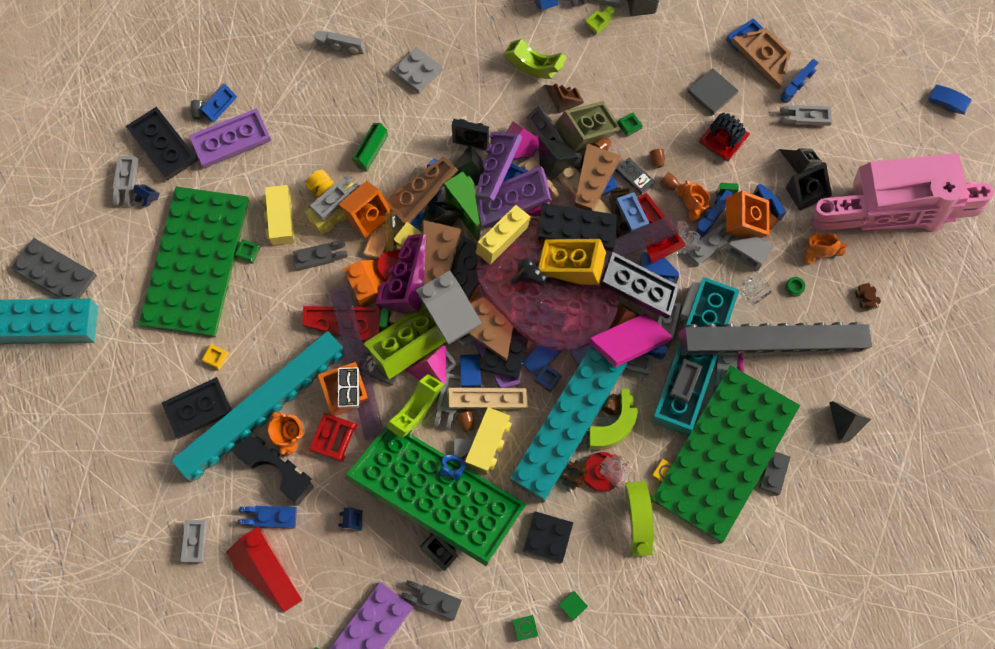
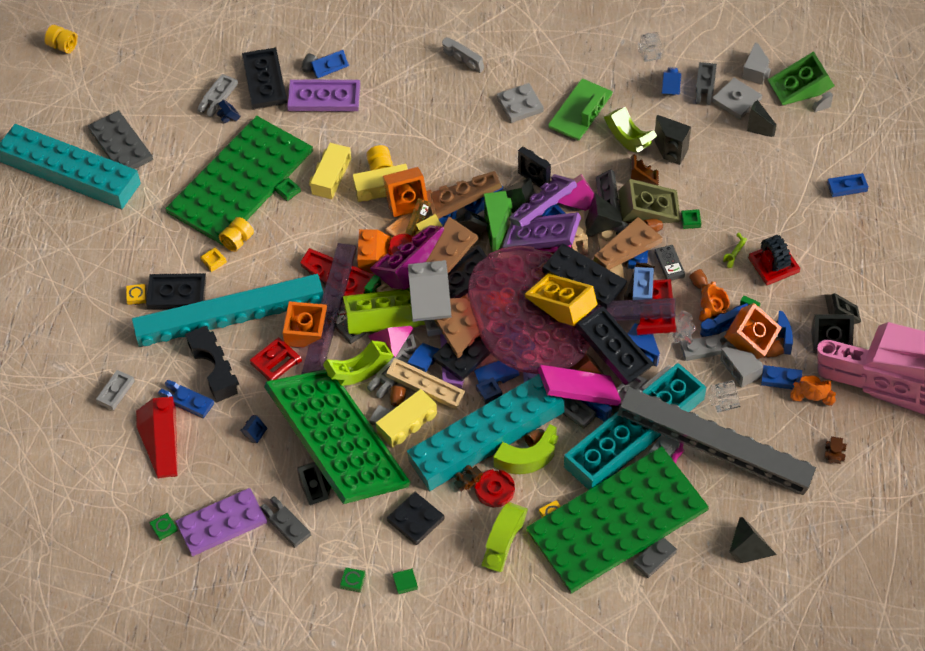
camera: 30 degrees right, 15 degrees down
orange hair [267,412,303,455] -> none
dark grey hinge [292,240,348,271] -> none
light grey hinge [309,175,360,221] -> none
tile [338,367,359,409] -> none
green piece [352,123,388,172] -> none
blue piece [440,455,465,481] -> none
light yellow brick [476,205,530,265] -> none
black animal [510,258,548,286] -> none
lime plate [585,6,615,35] -> none
clear brick [600,454,633,488] -> none
dark orange hose [649,149,665,168] -> none
dark grey tile [669,359,703,403] -> none
dark grey tile [687,68,739,115] -> none
medium nougat wing [731,28,791,89] -> none
blue hinge [780,59,819,103] -> none
light grey hinge [780,105,832,126] -> none
green tile [785,277,806,297] -> none
none -> yellow tile [126,284,146,305]
none -> yellow wheel [219,217,254,252]
none -> bright green bracket [548,79,613,141]
none -> pearl dark grey slope [654,115,691,165]
none -> lime piece [723,232,747,268]
none -> blue plate [761,365,803,389]

